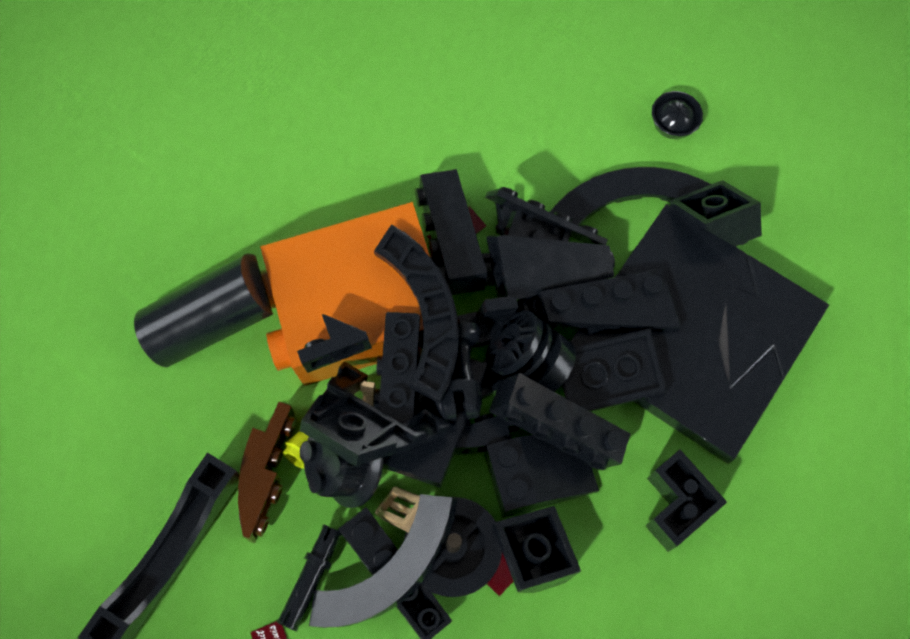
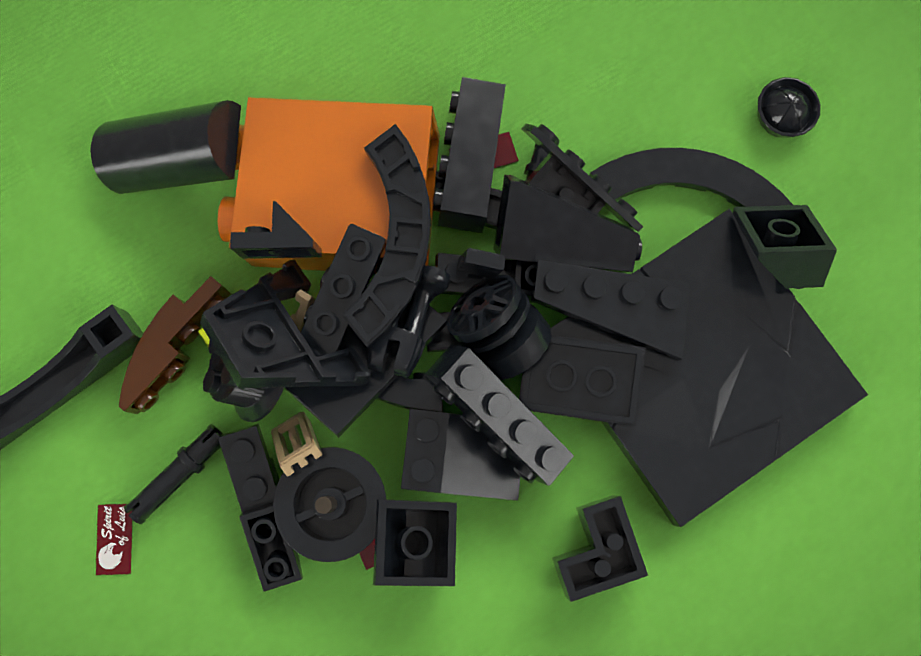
camera: 25 degrees right, 10 degrees up
tile [309,494,458,628] -> none

